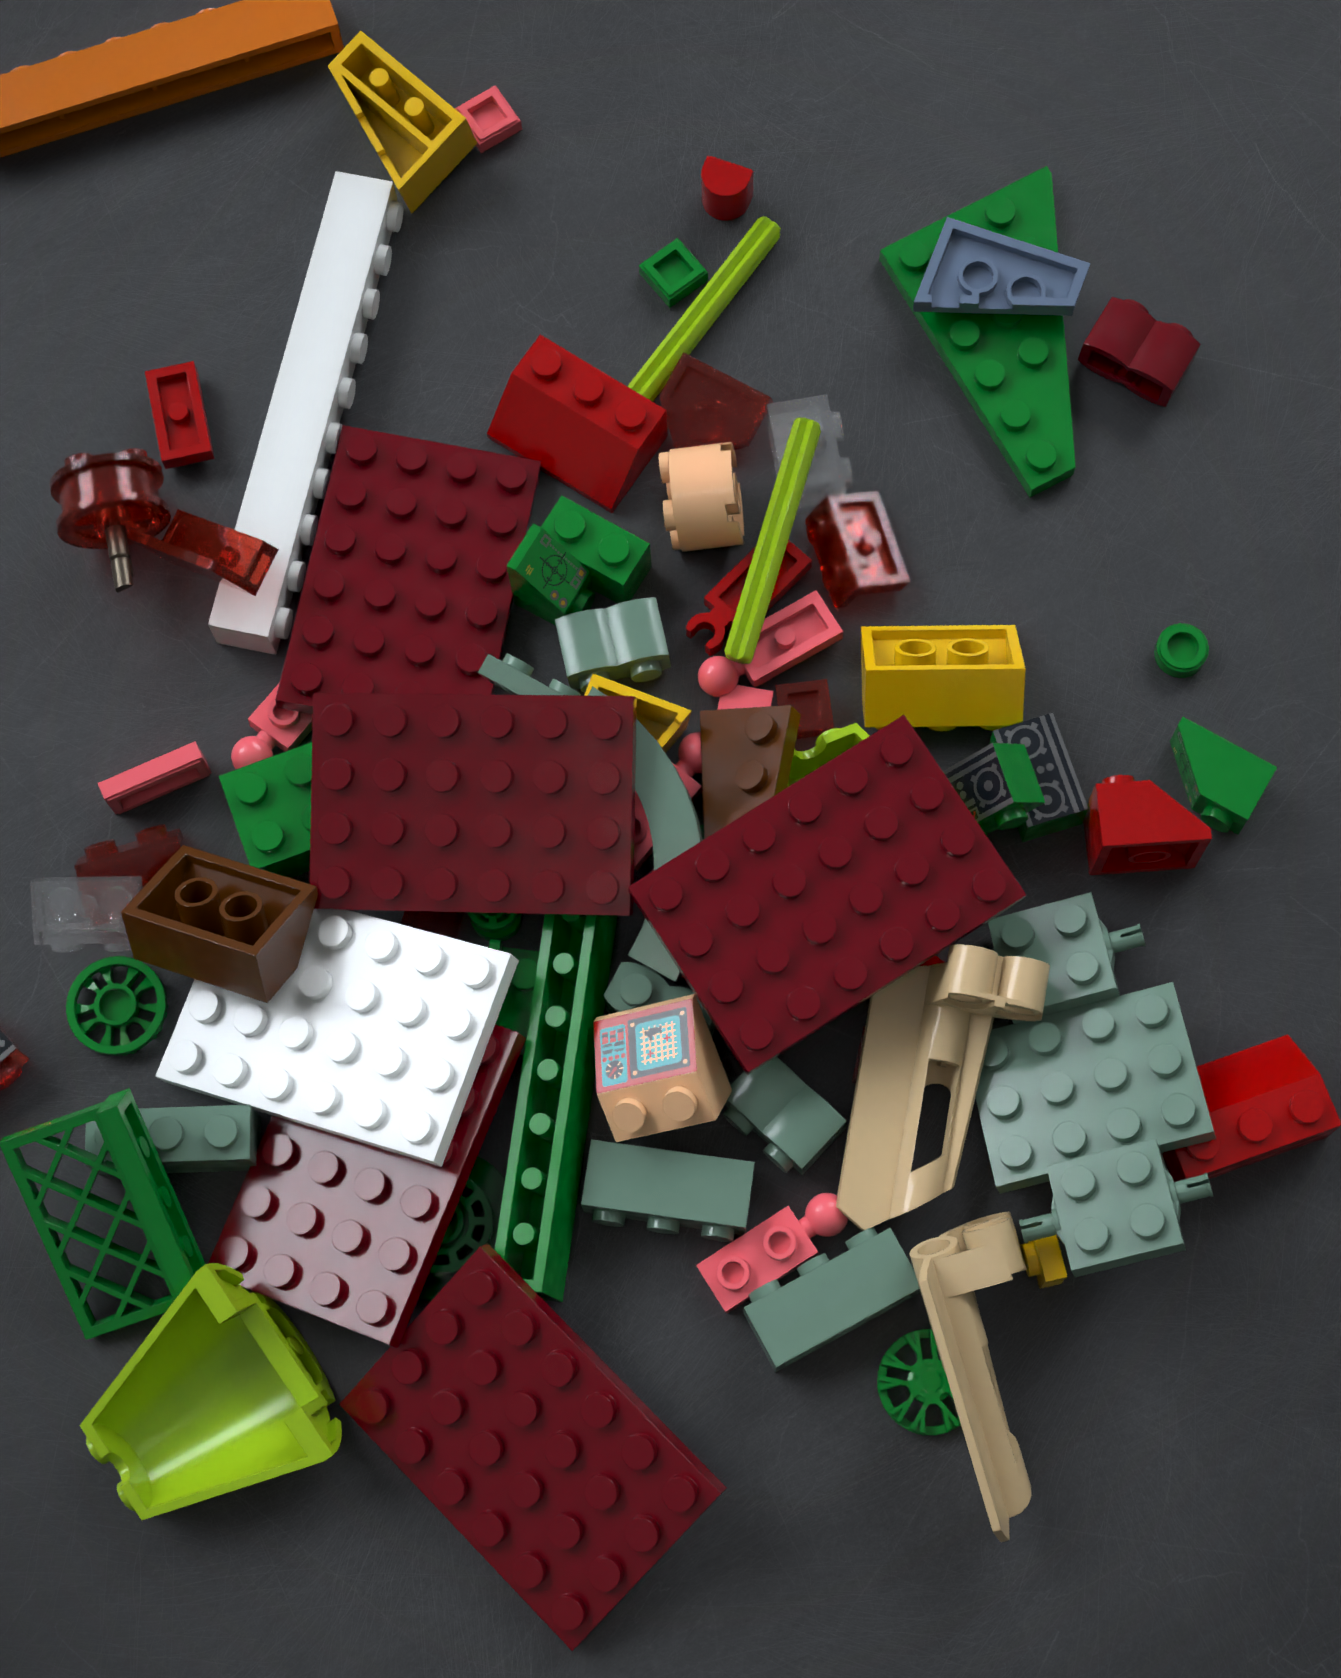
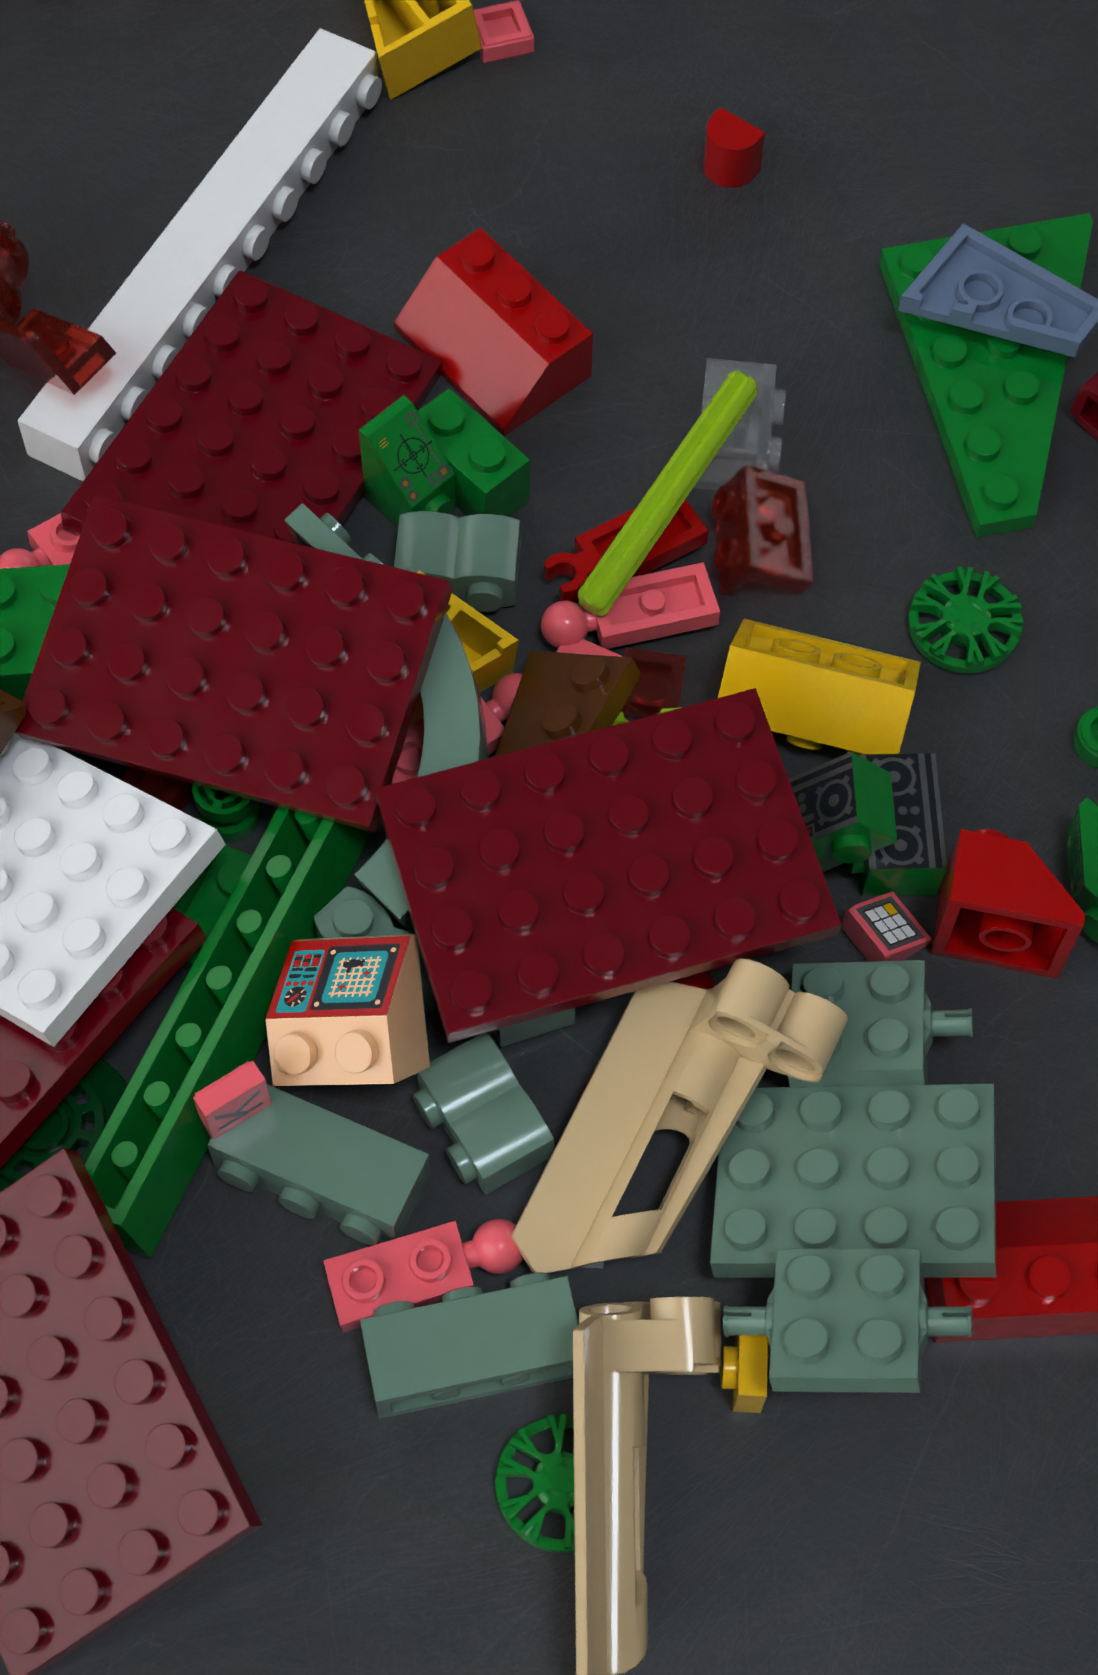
camera: 10 degrees right, 10 degrees down
red plate [145,361,215,469] -> none
lime axle [627,216,781,402] -> none
green tile [639,238,708,308] -> none
clear red plate [659,352,773,450] -> none
light nougat brick [659,442,745,552] -> none
none -> coral tile [193,1061,272,1140]
none -> slope [841,891,932,962]
none -> green wheel [908,566,1023,674]

